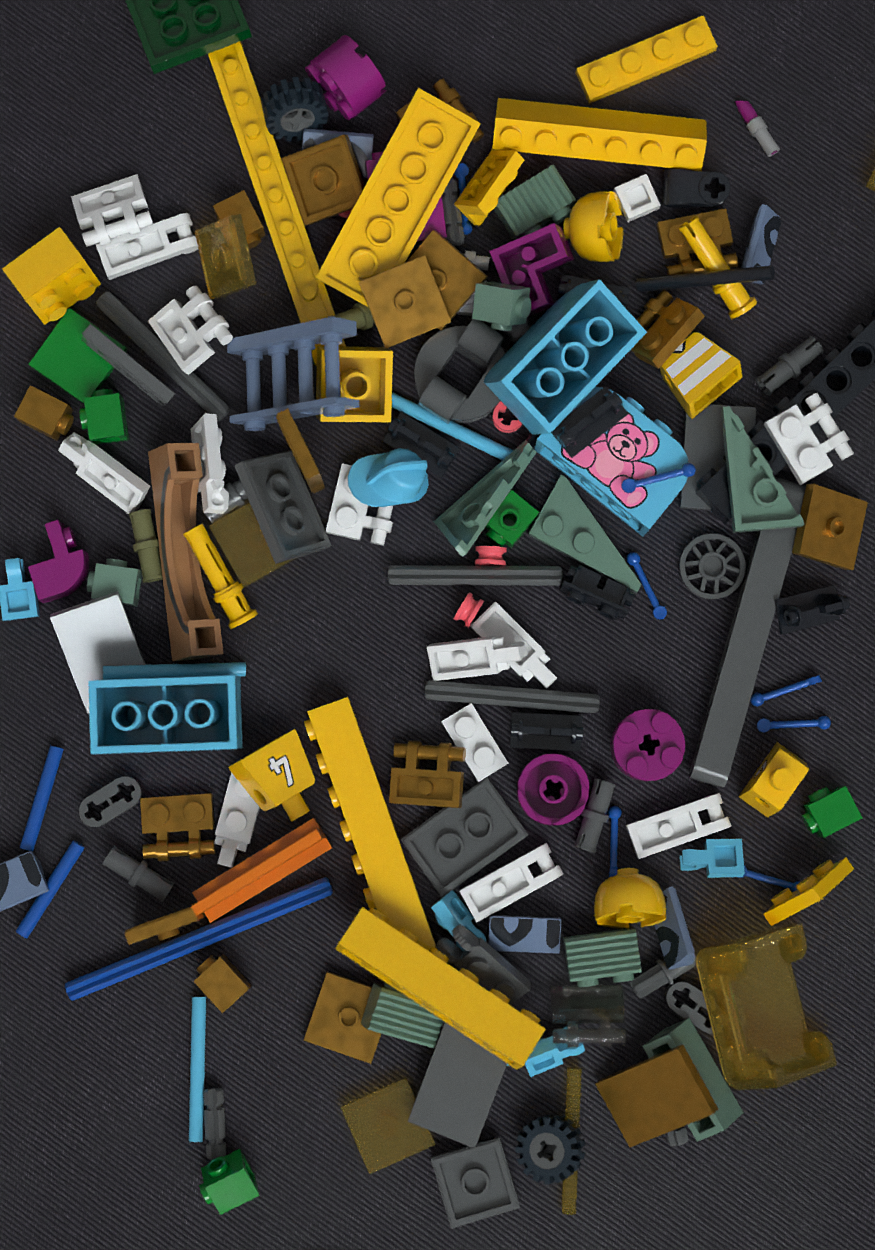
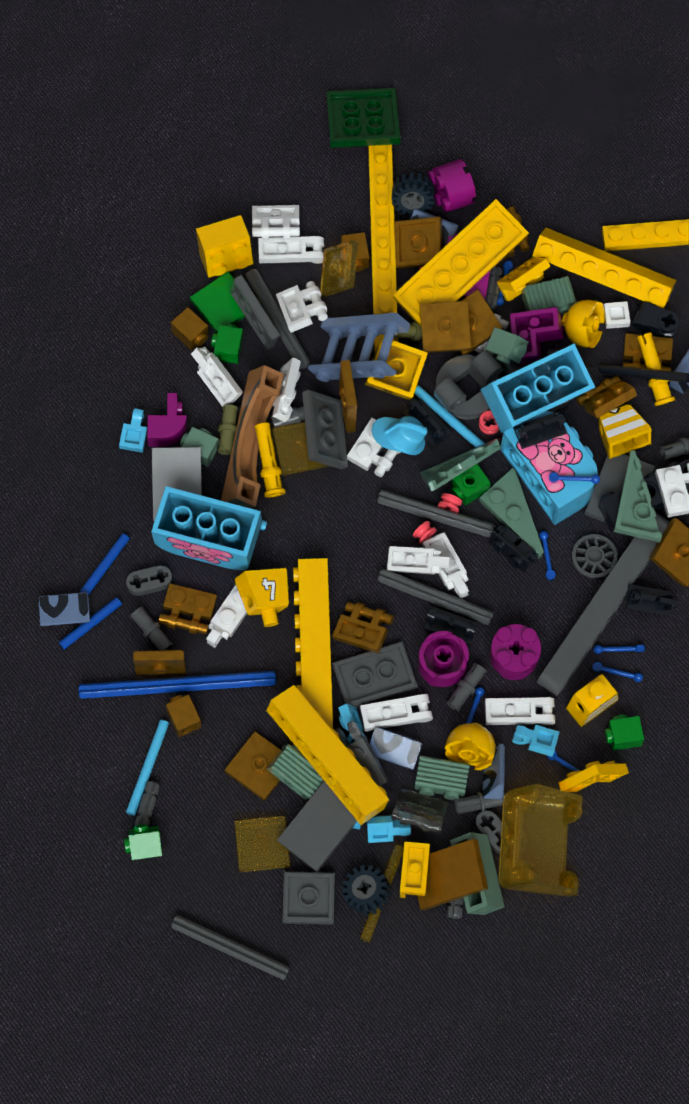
camera: 15 degrees right, 15 degrees down
orange fence [191,817,333,923] -> none
white plate [441,703,509,782] -> none
none -> yellow panel [400,842,430,898]

